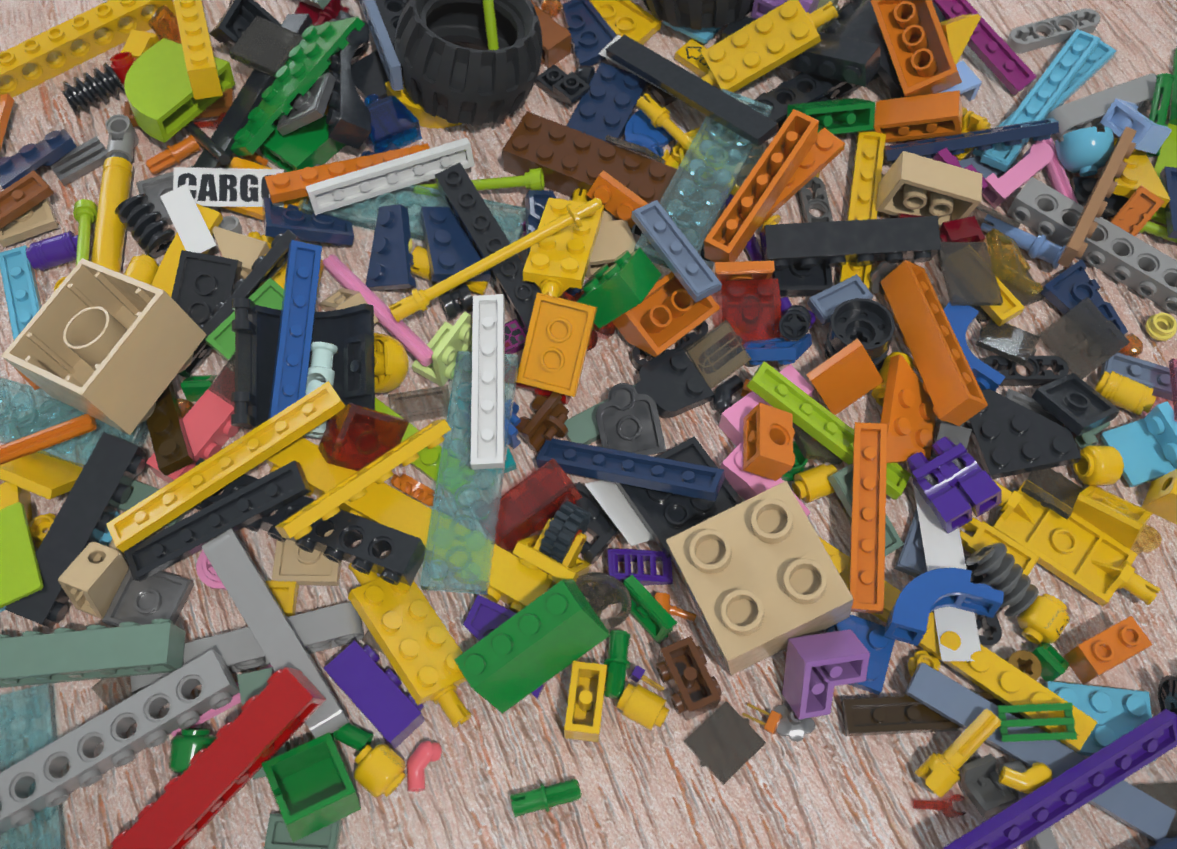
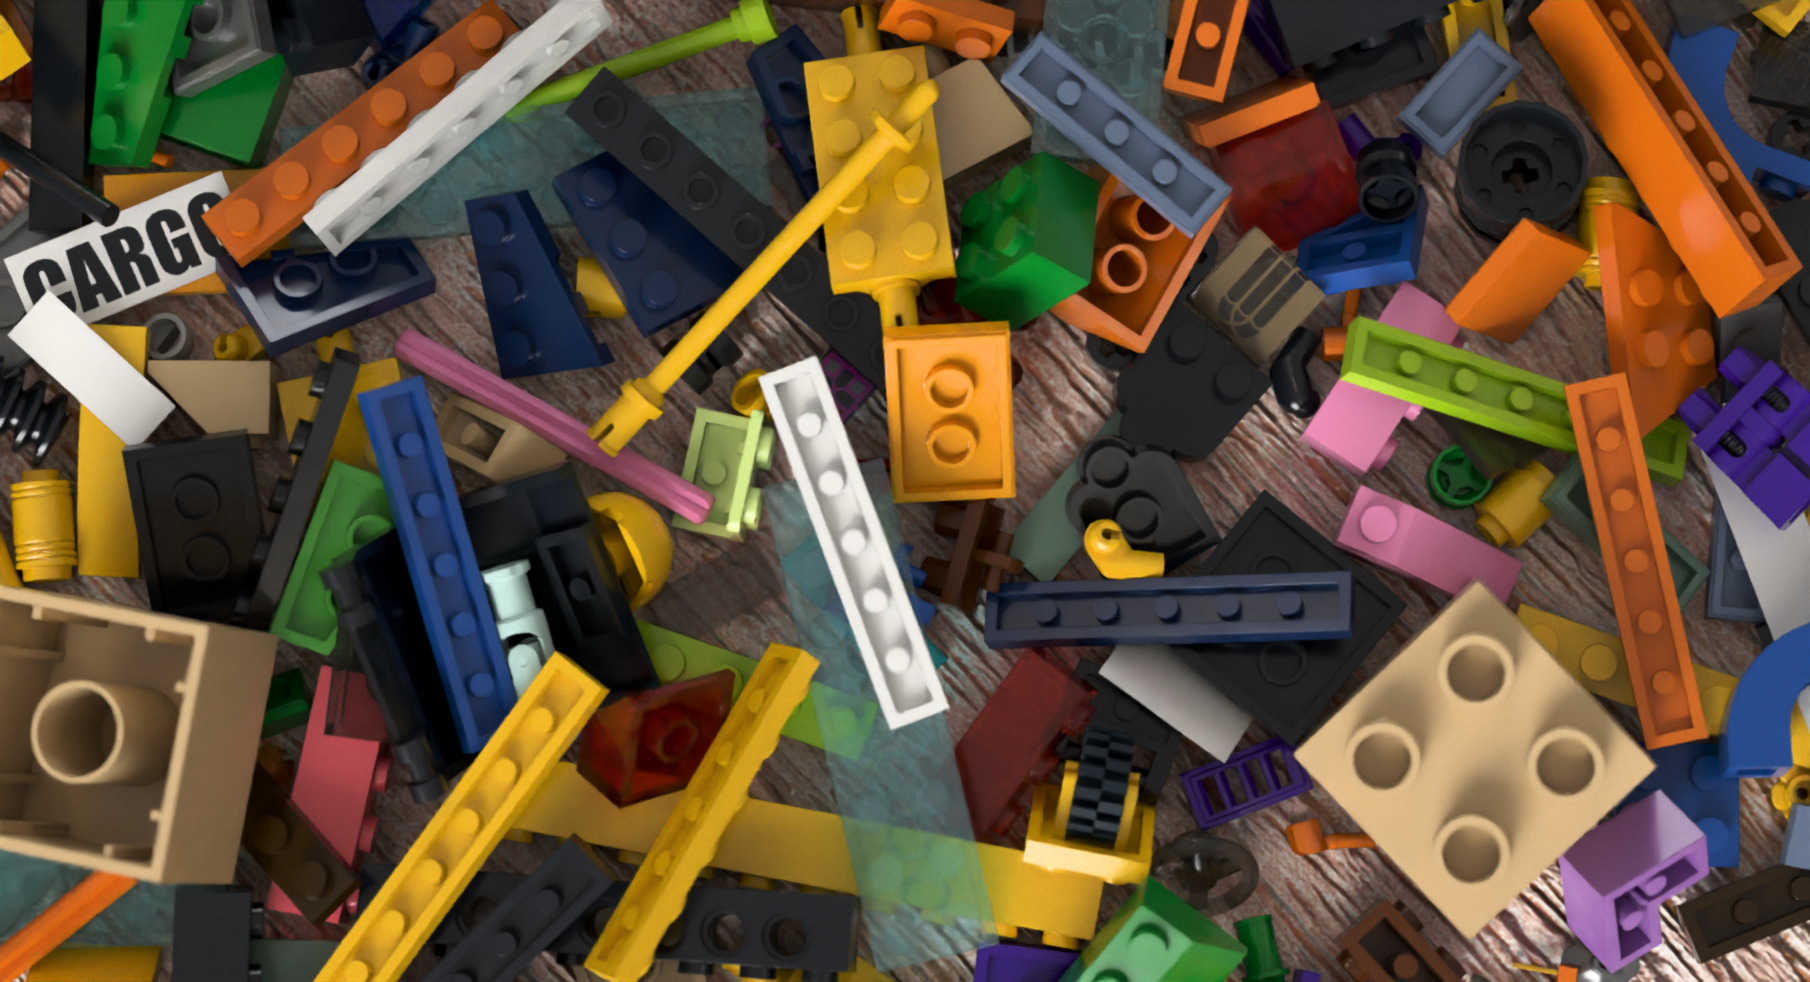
camera: 15 degrees left, 20 degrees up
orange gear [391,473,438,506] -> none
green tile [616,575,677,644] -> none
orange brick [743,402,795,481] -> none
none -> yellow arm [1084,519,1164,579]

